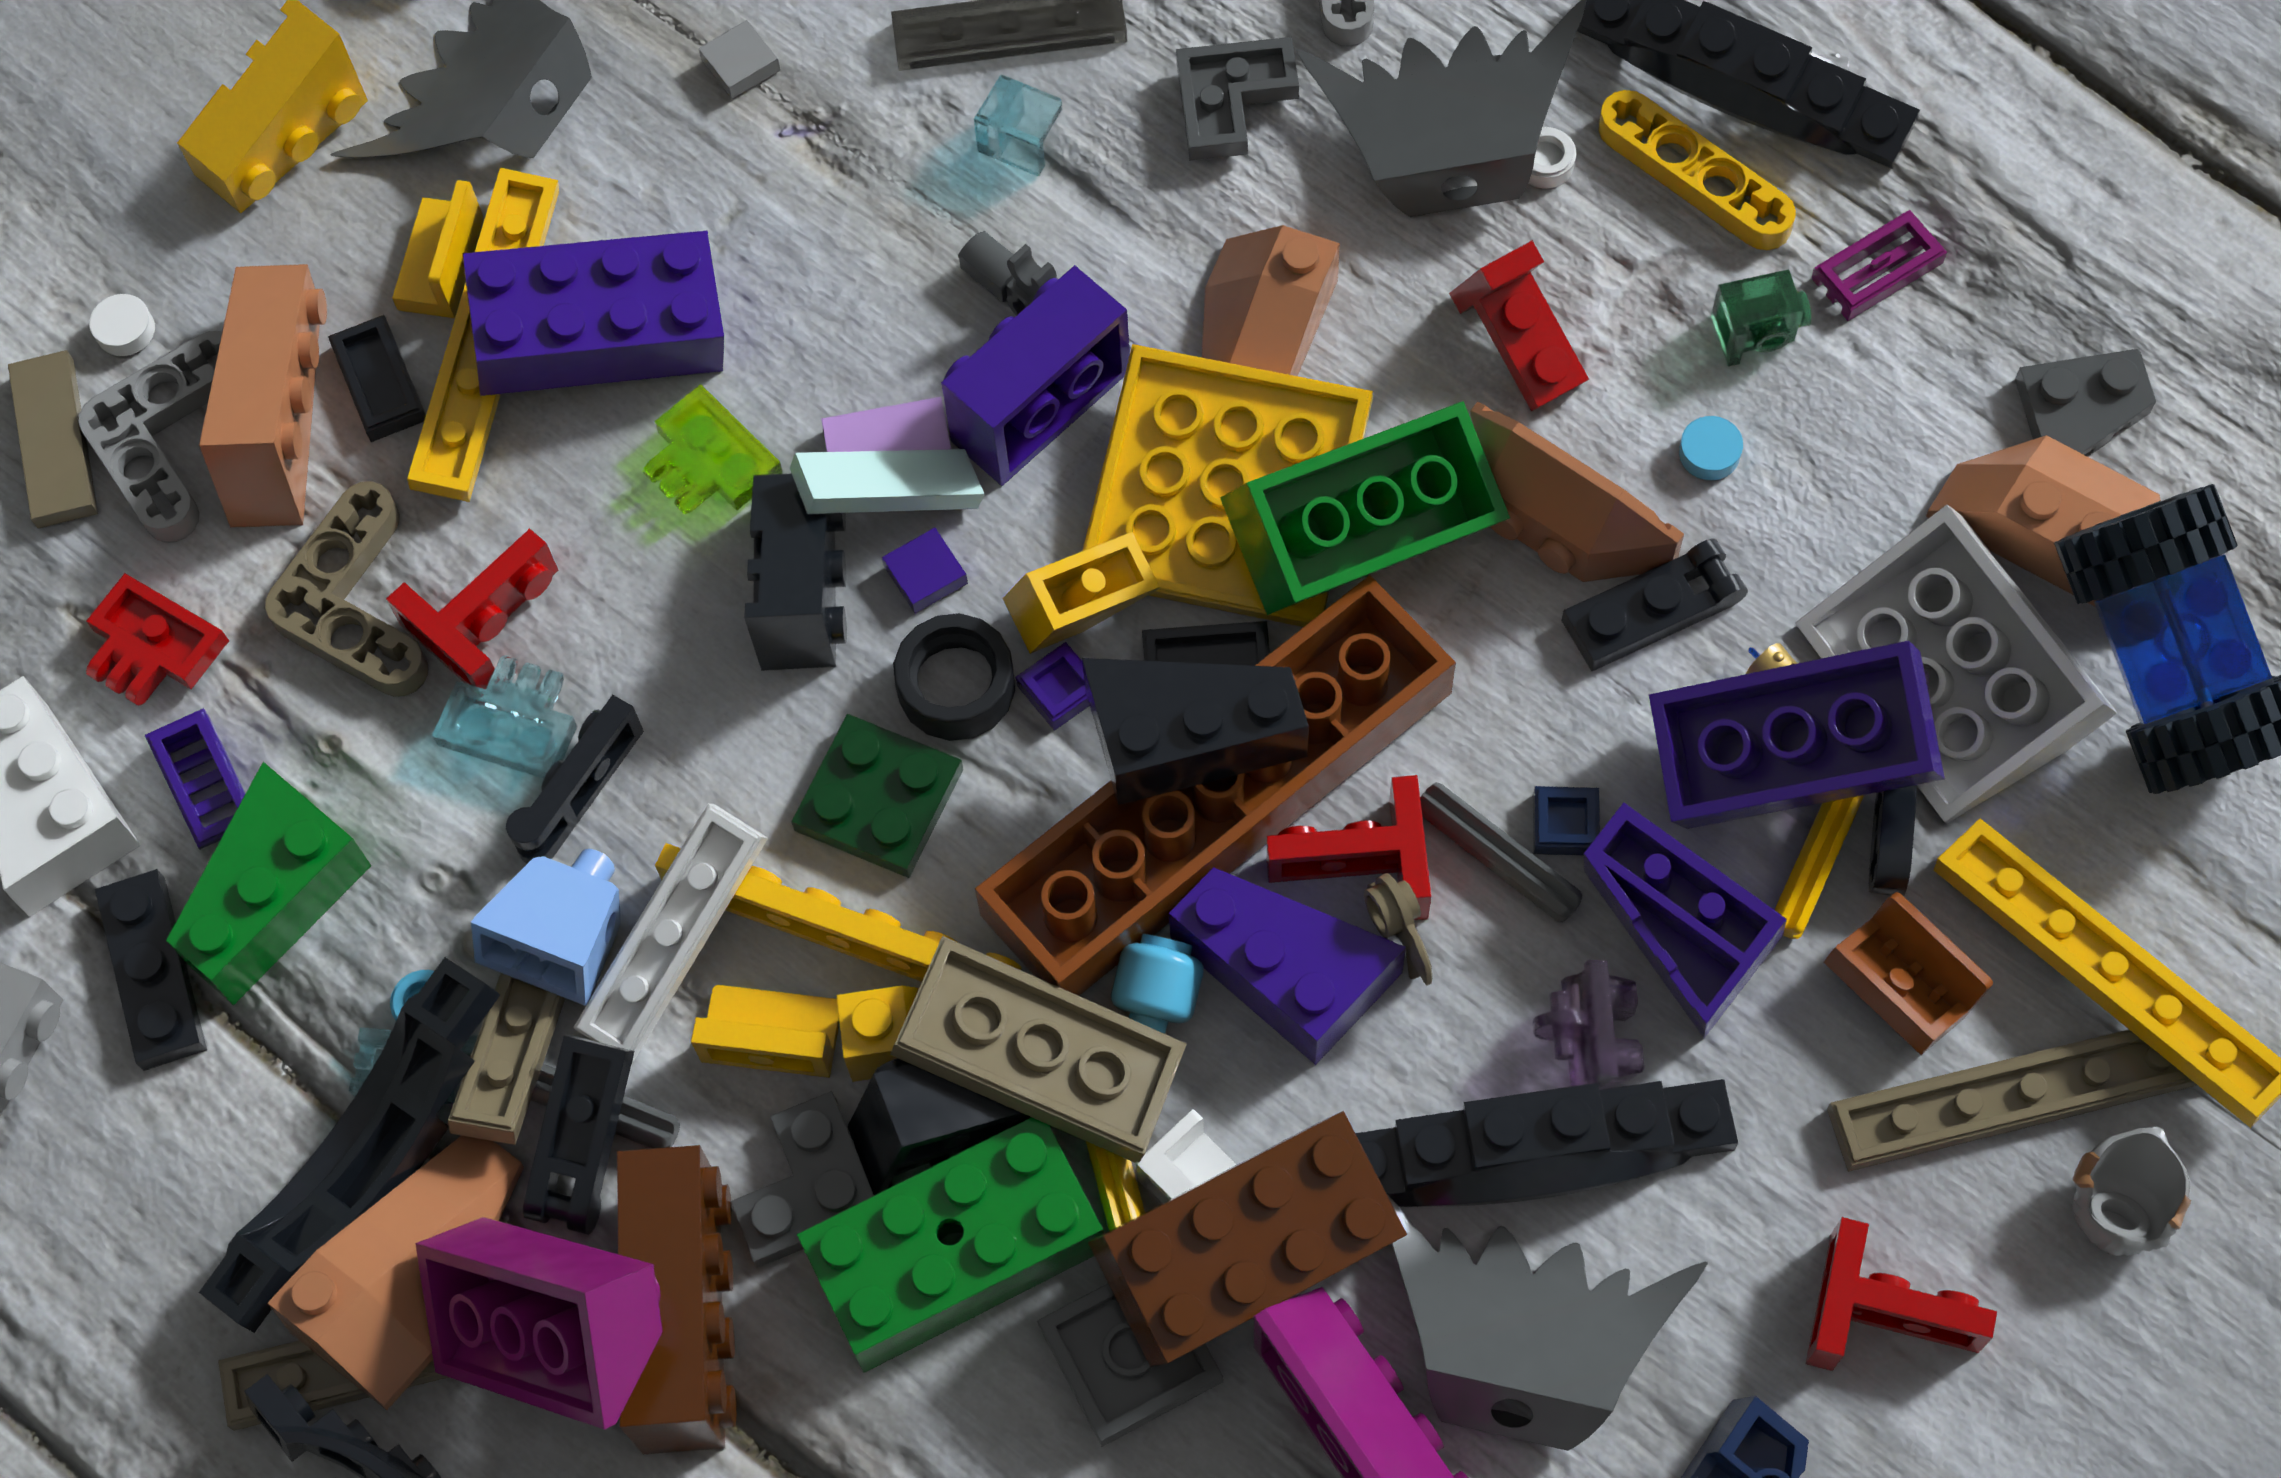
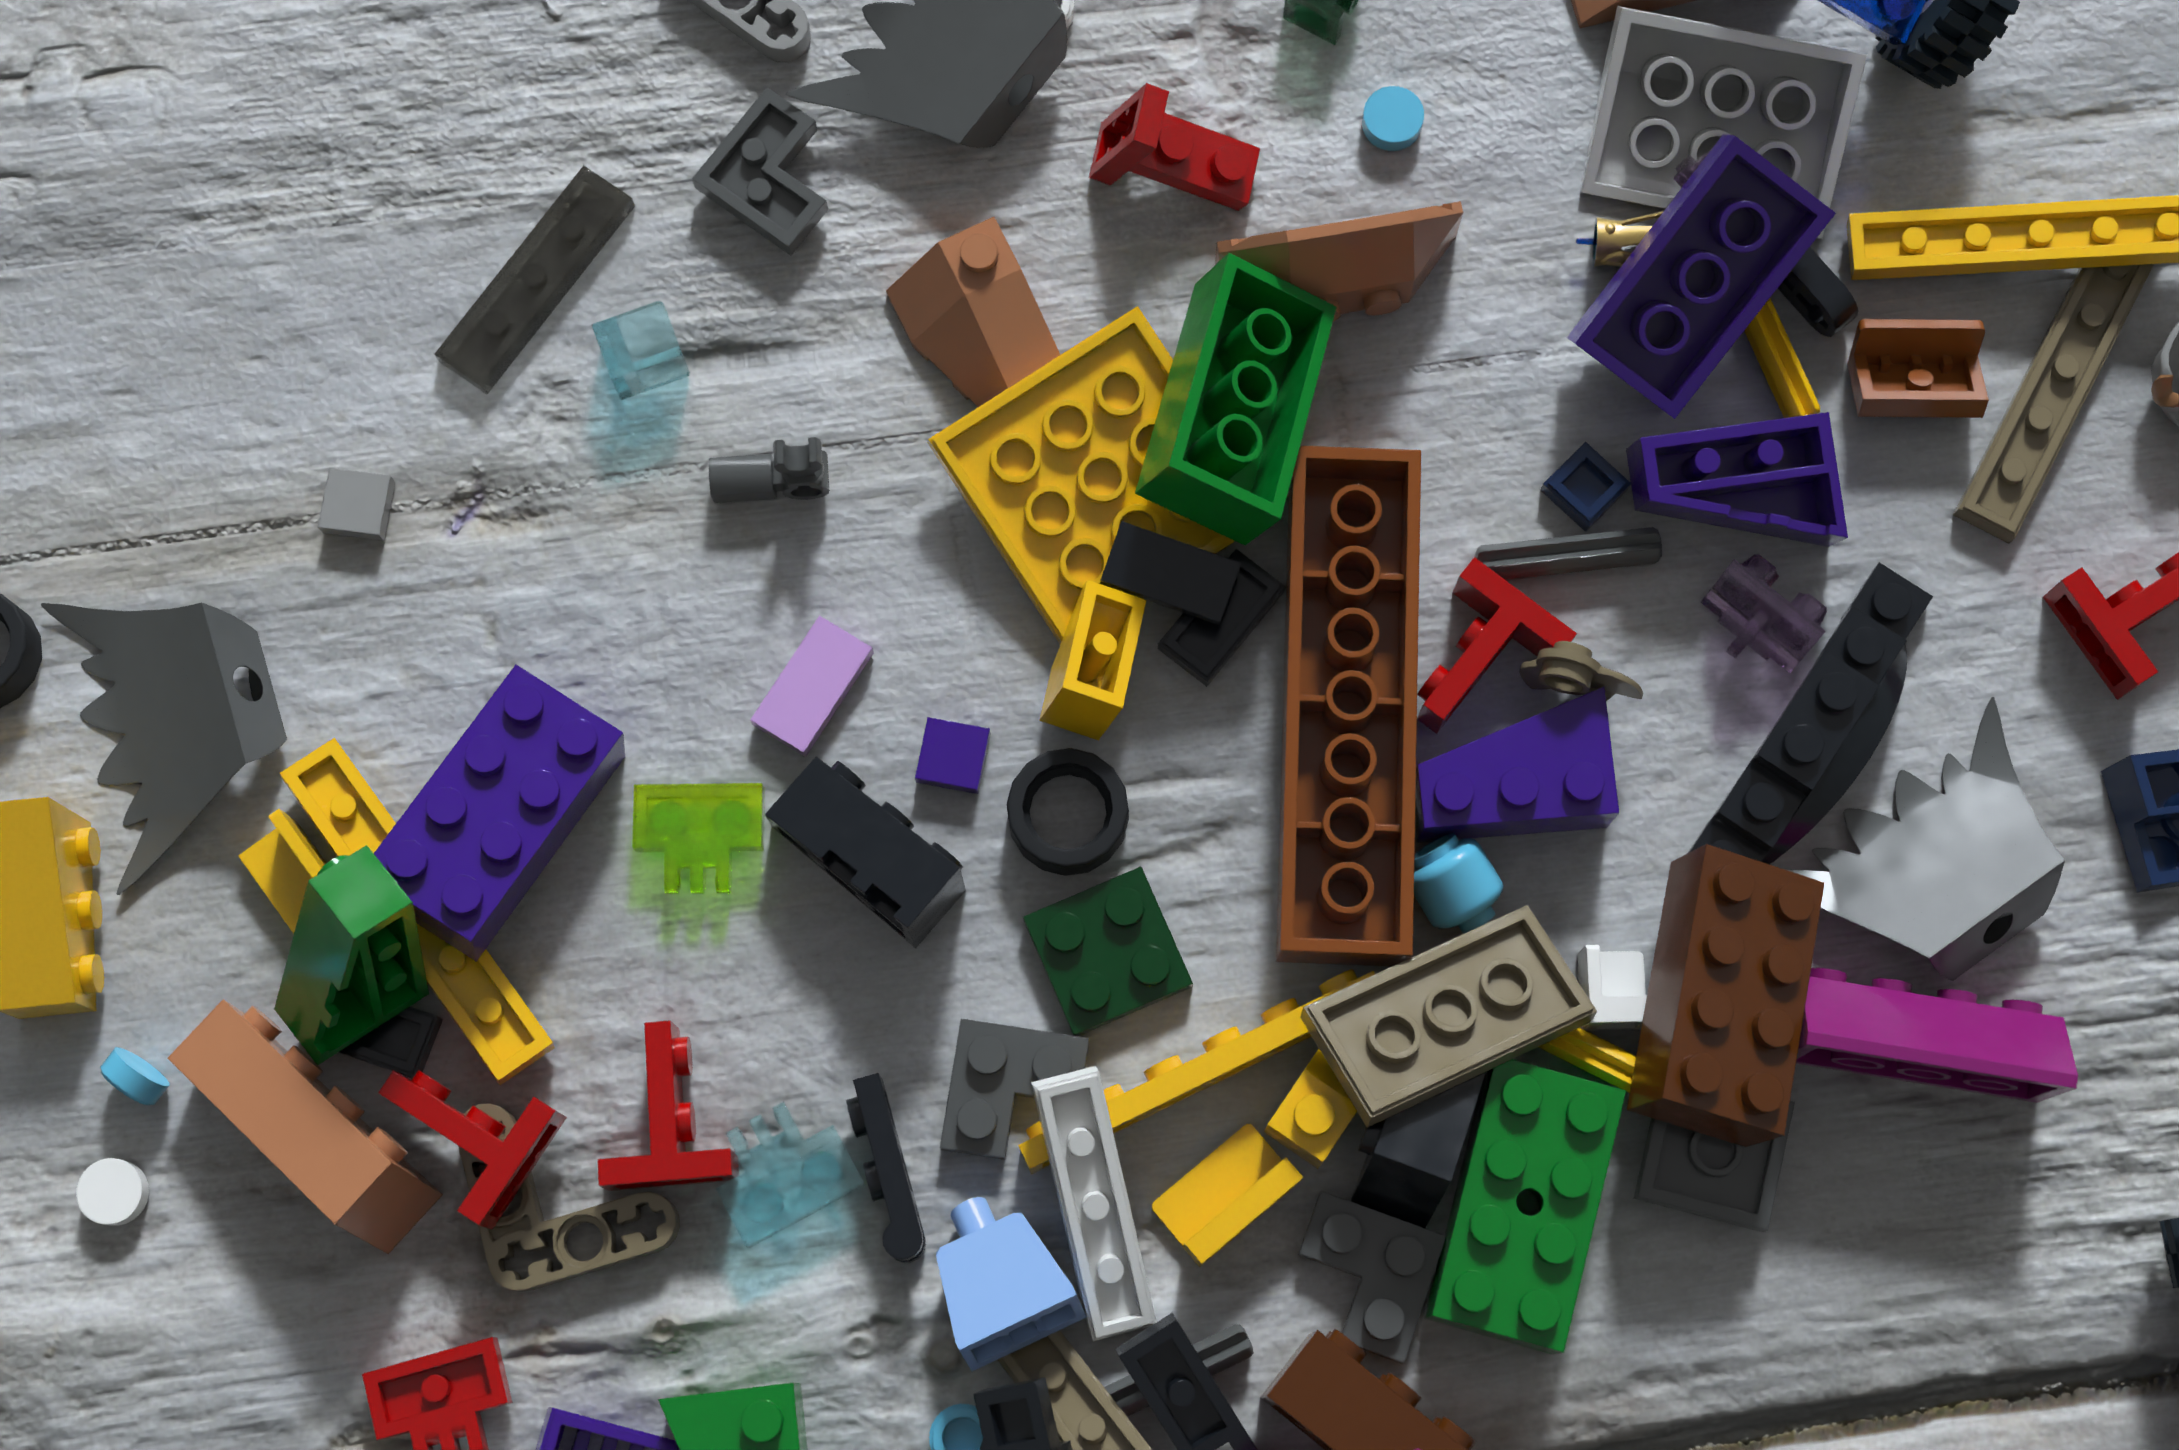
camera: 50 degrees left, 10 degrees up
dark tan tile [8,350,98,529] -> none
light grey beam [79,331,222,542] -> none
light aqua tile [790,449,984,514] -> none
dark purple brick [941,265,1130,486] -> none
dark purple tile [1015,641,1090,731] -> none
black wedge [1082,658,1309,805] -> none
black plate [1561,538,1748,672] -> none
none -> medium azure tile [100,1047,170,1106]
none -> green wedge [274,845,429,1066]
none -> red bracket [378,1070,567,1230]
none -> dark grey plate [940,1018,1090,1160]
none -> black tile [1100,521,1241,625]

